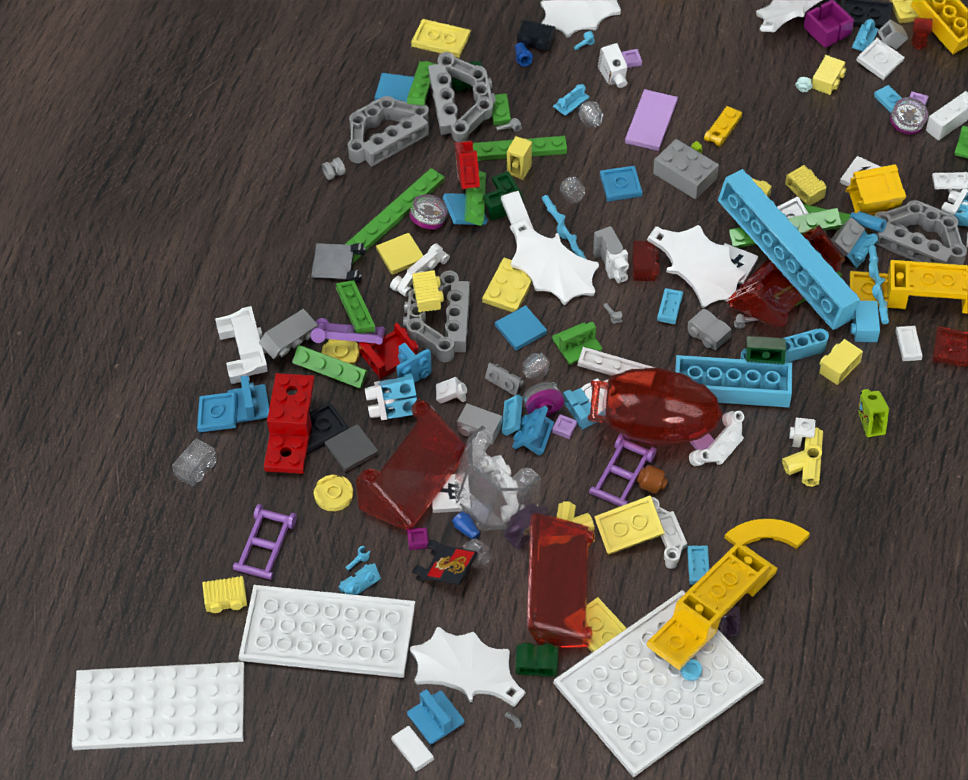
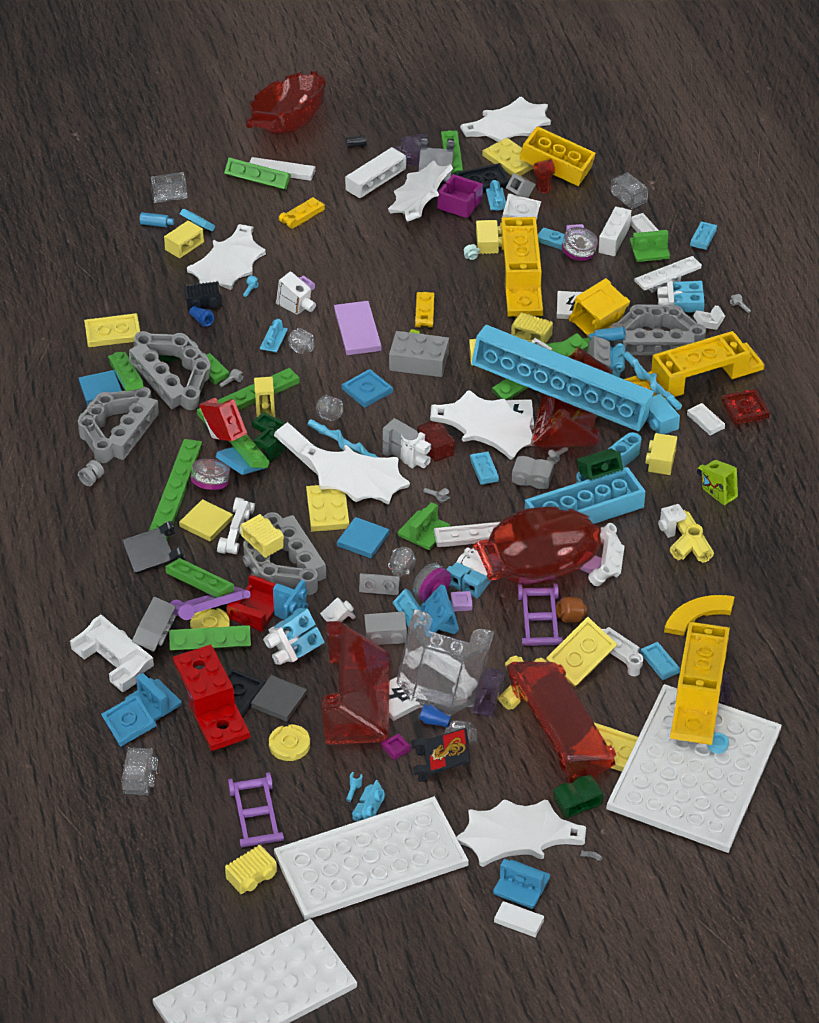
camera: 30 degrees left, 10 degrees down
none -> yellow bracket [500,217,543,317]

